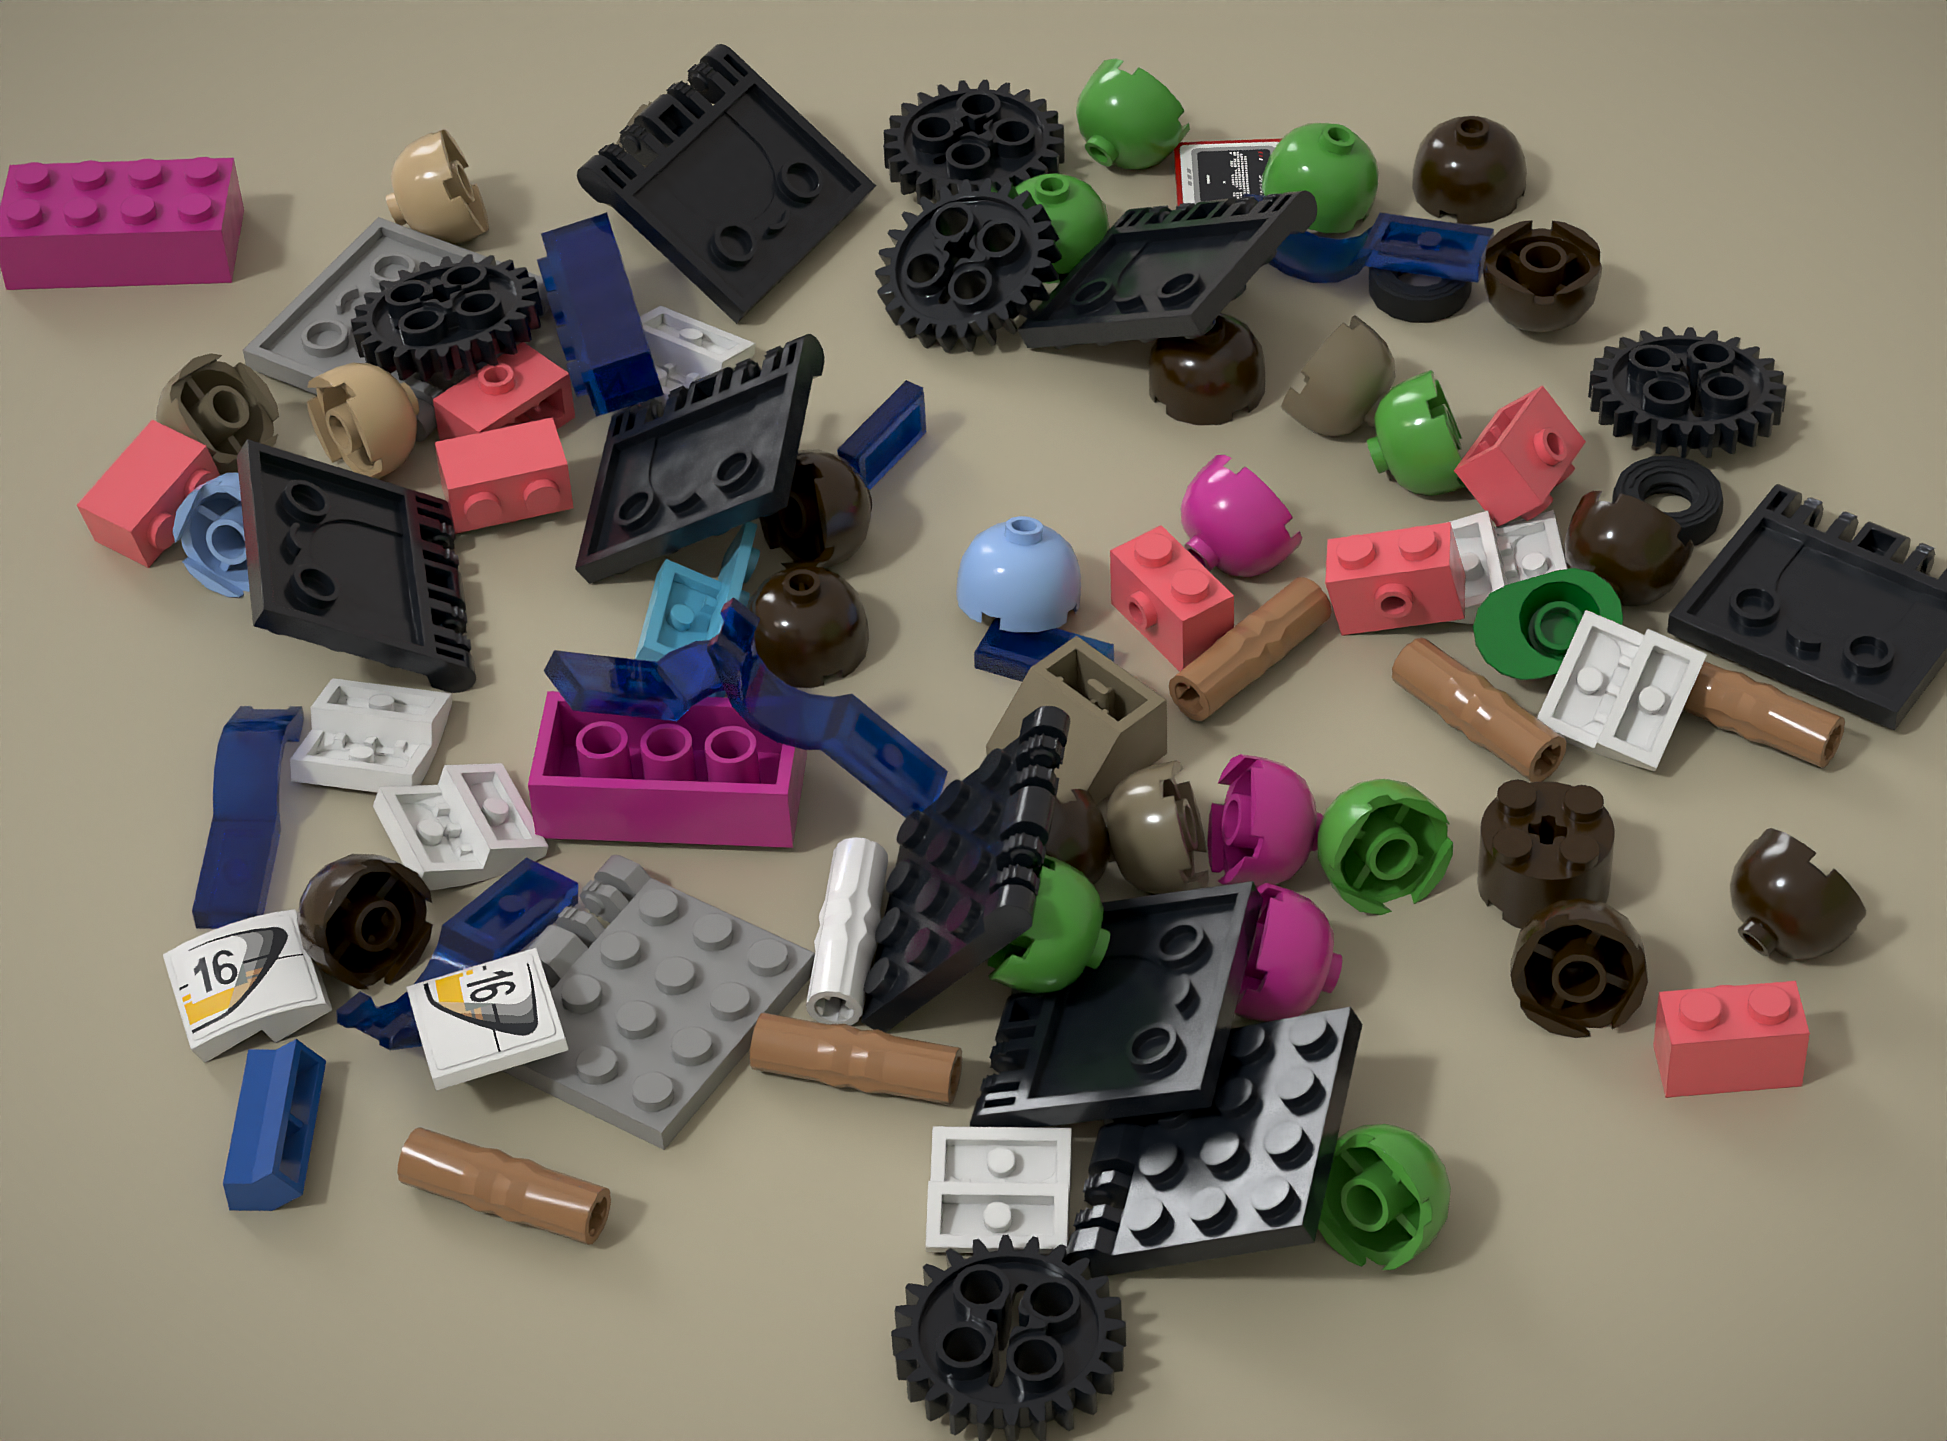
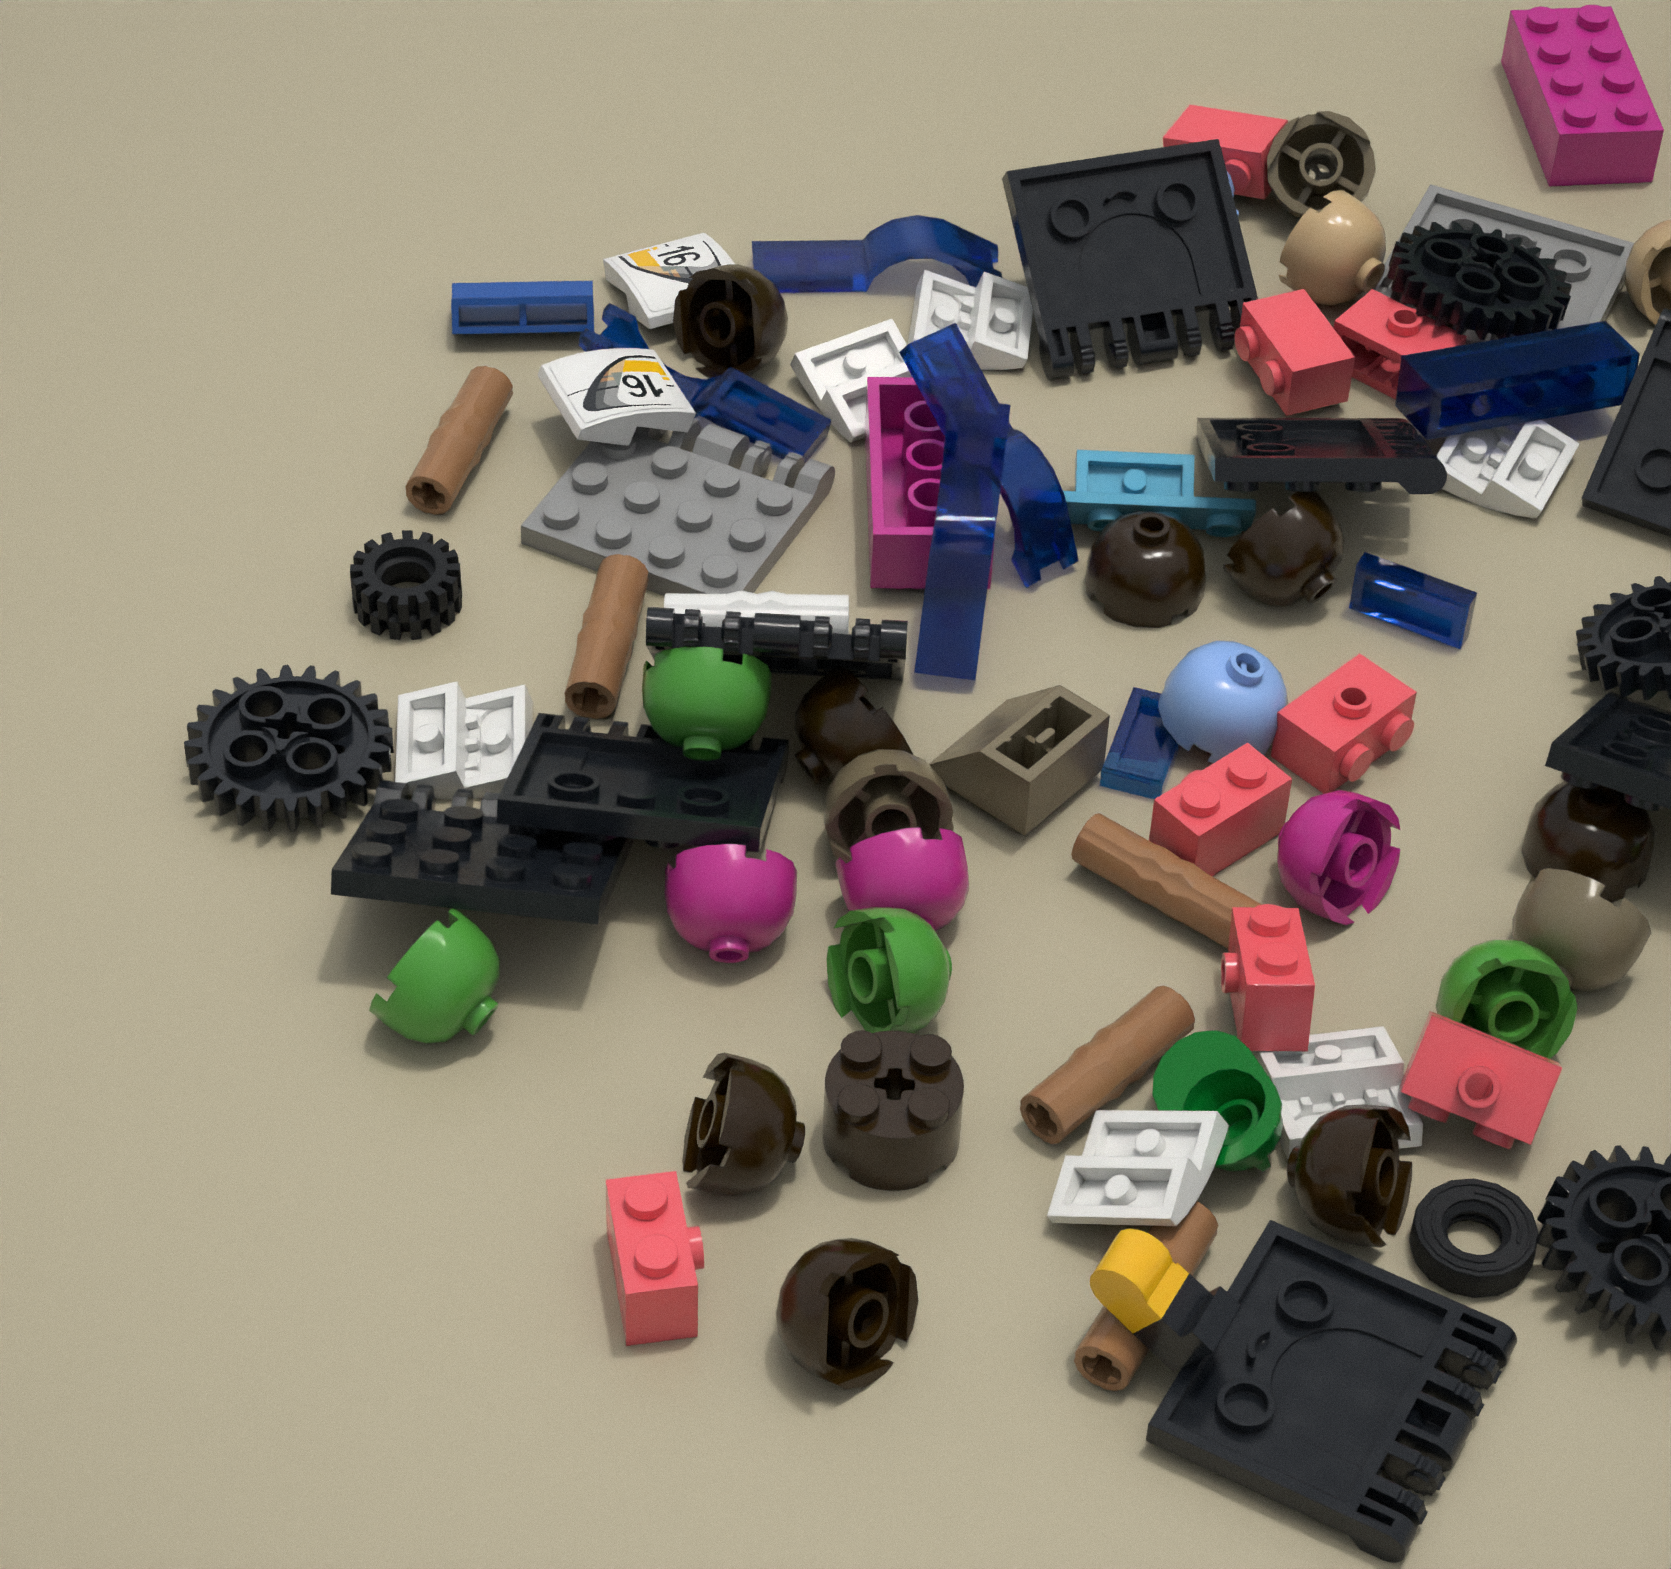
camera: 80 degrees right, 0 degrees up
none -> black tyre [350,530,462,640]
none -> leg [1090,1228,1241,1372]
none -> coral brick [1271,653,1417,794]

